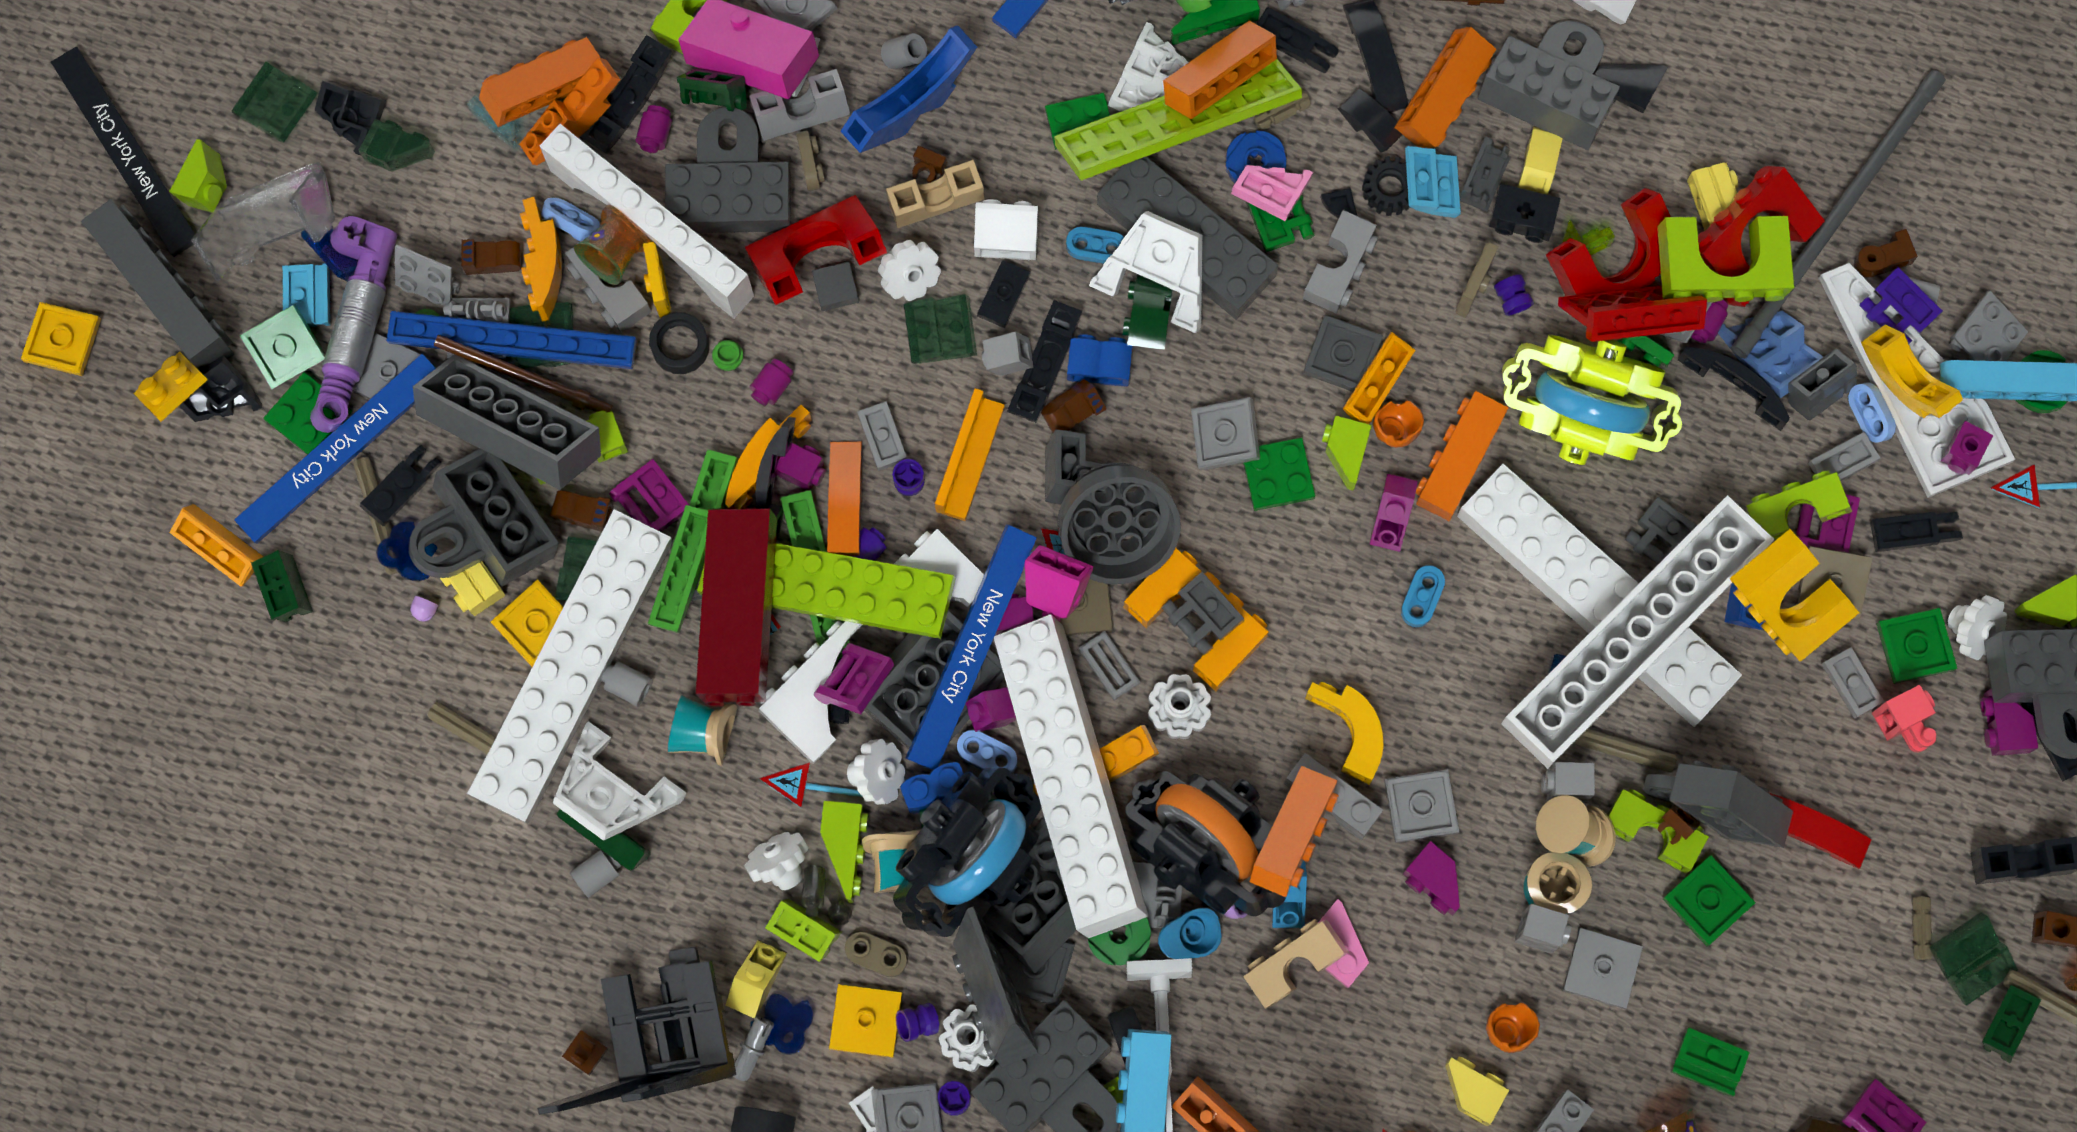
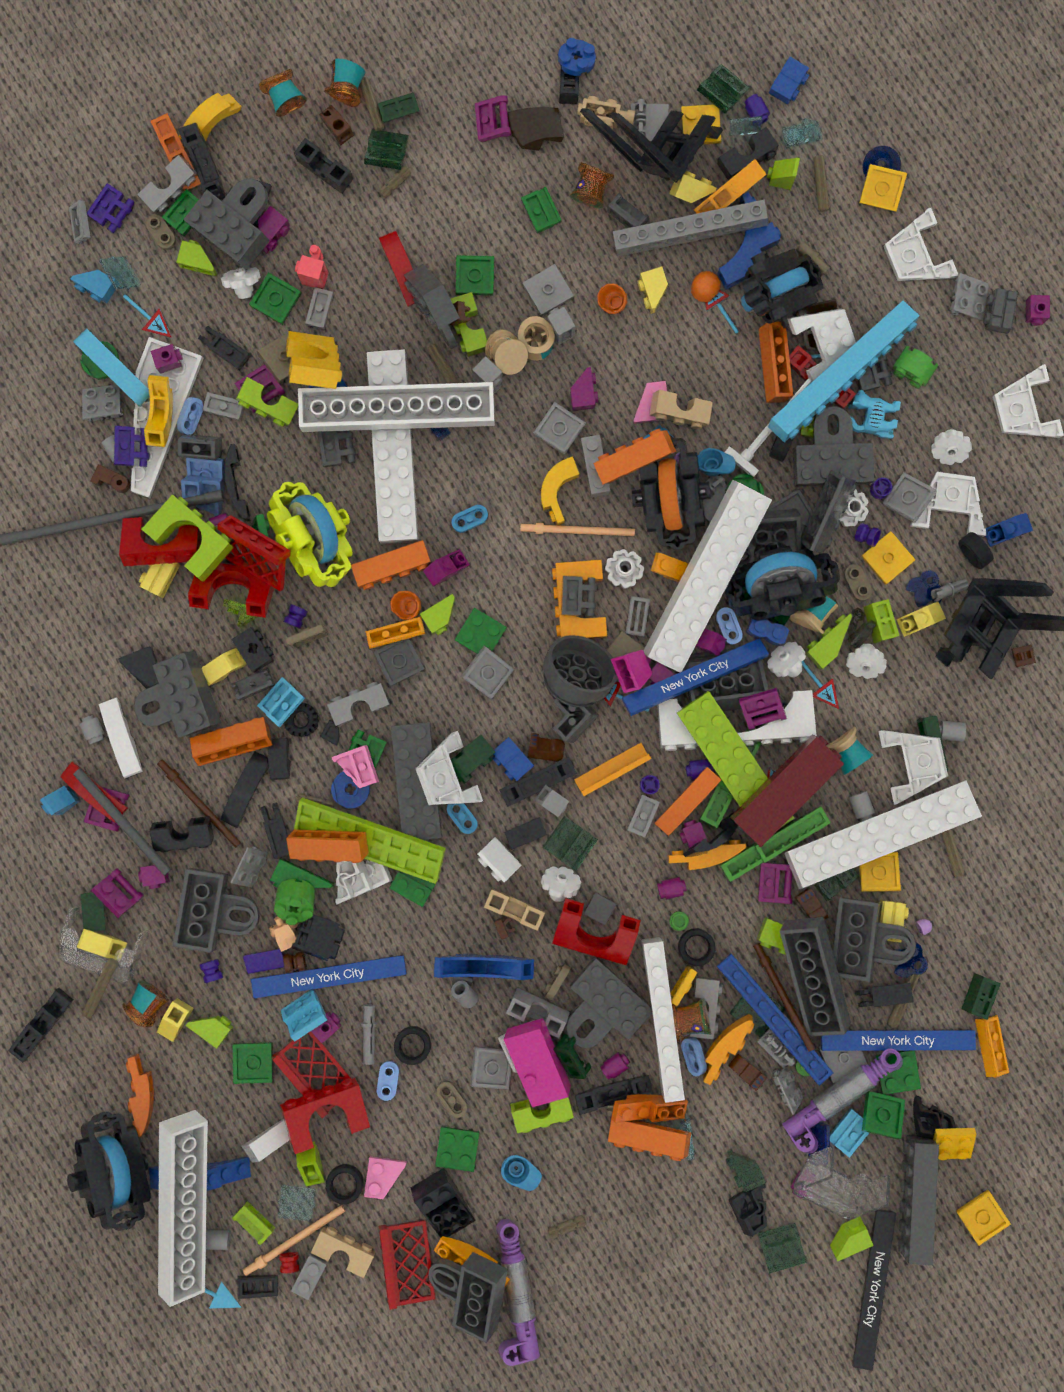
camera: 135 degrees left, 10 degrees up
none -> light nougat bar [520,523,635,536]

